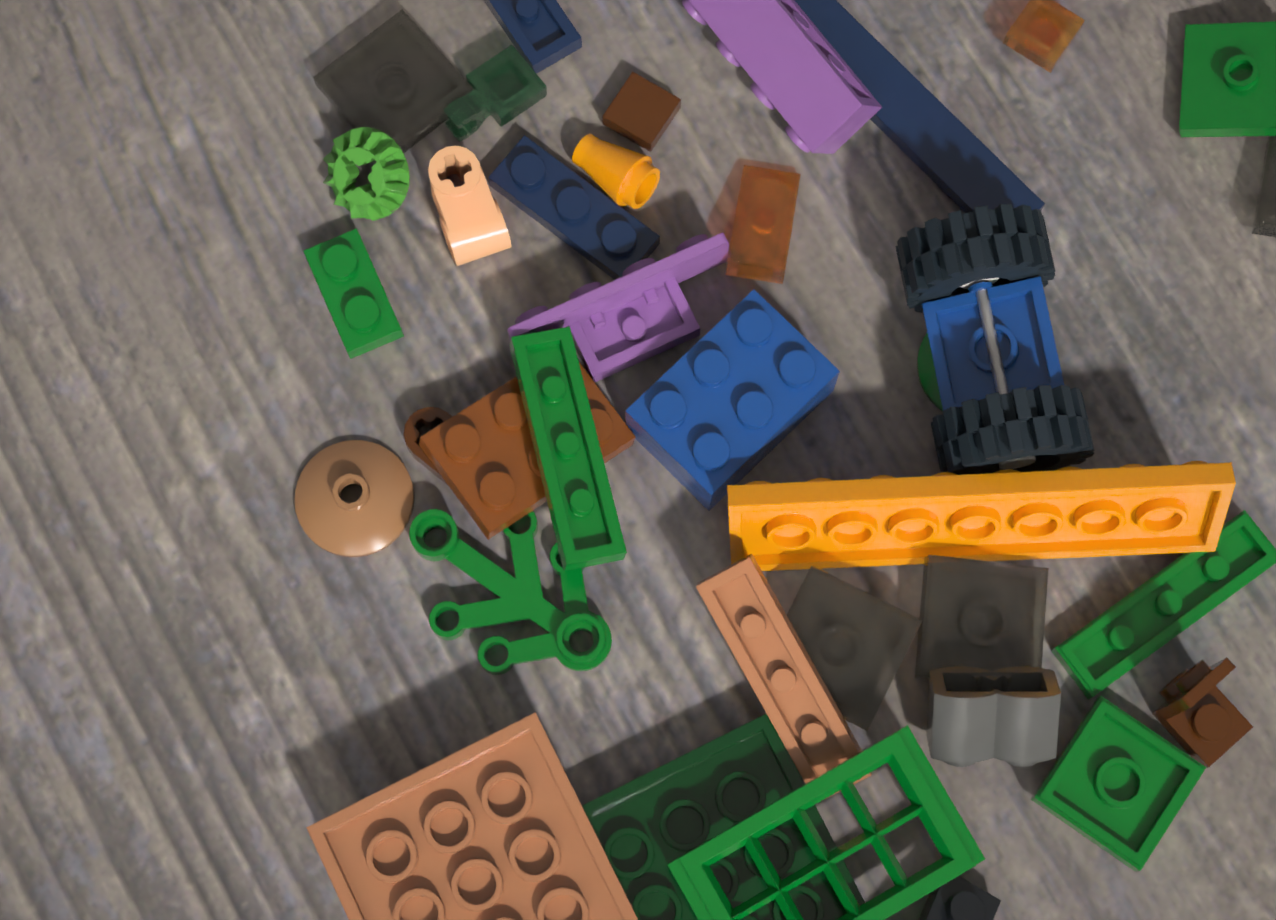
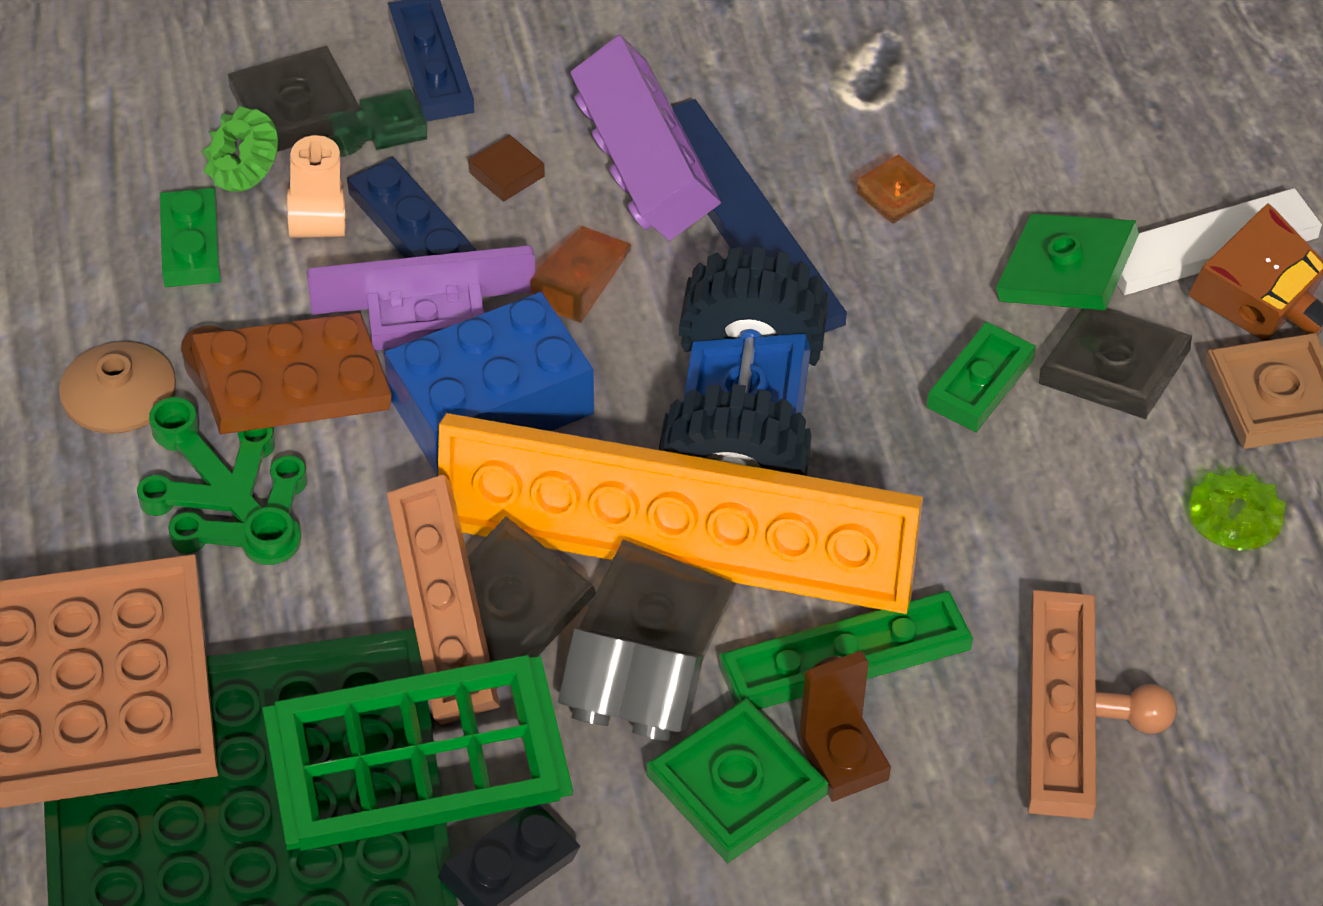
camera: 15 degrees right, 25 degrees down
green plate [509,327,627,571] -> none
light orange cone [572,133,660,209] -> none
none -> green plate [926,321,1036,433]

